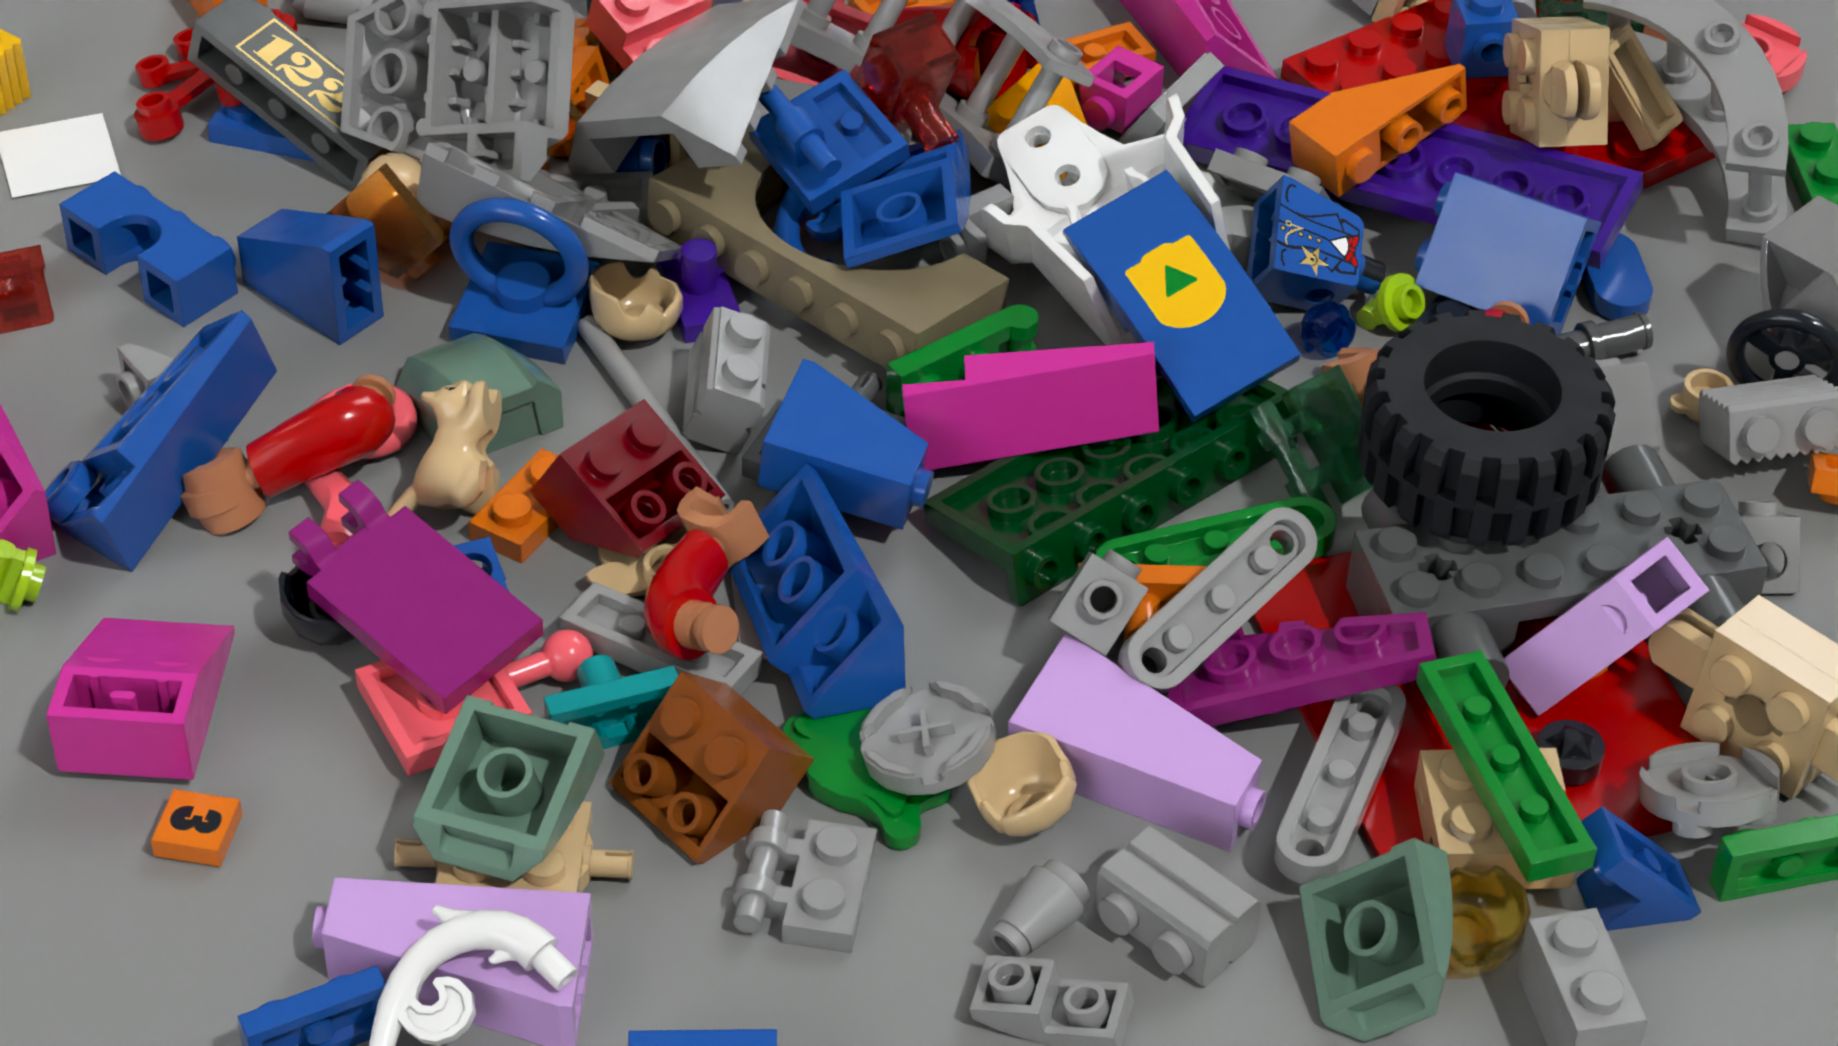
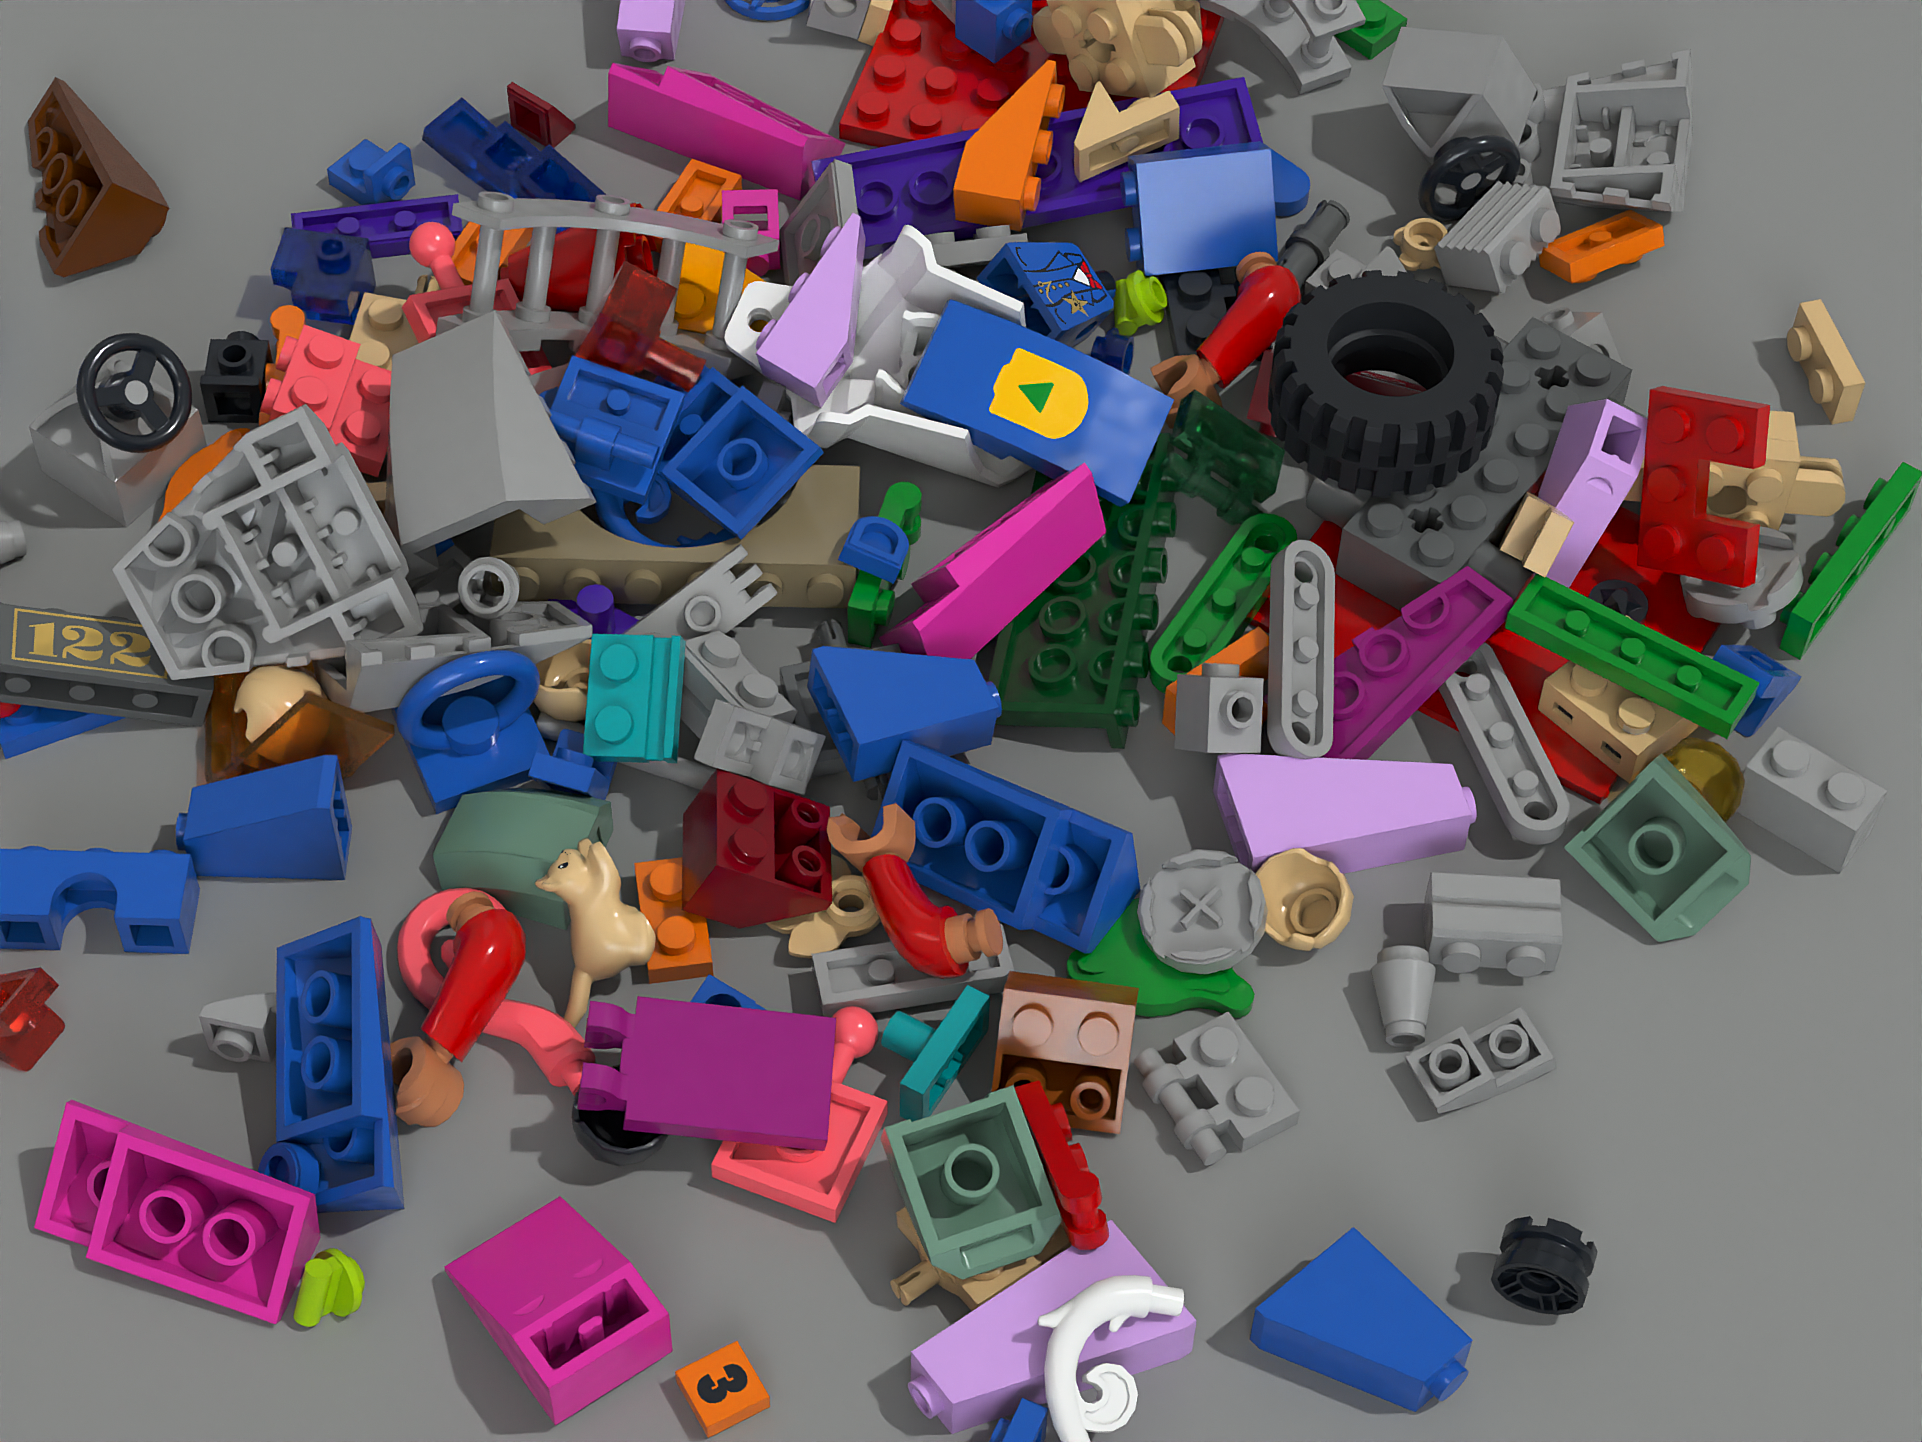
camera: 40 degrees left, 10 degrees up
none -> light grey cone [458,557,520,619]
none -> blue bracket [528,729,617,800]
none -> teal plate [583,634,686,763]
none -> light grey hinge [622,544,778,640]
none -> light grey slope [693,699,826,795]
none -> lavender slope [756,213,866,408]
none -> blue tile [838,516,909,584]
none -> red plate [1014,1080,1109,1250]
none -> tan slope [1074,81,1180,182]
none -> tan slope [1499,492,1574,577]
none -> red plate [1637,386,1770,588]

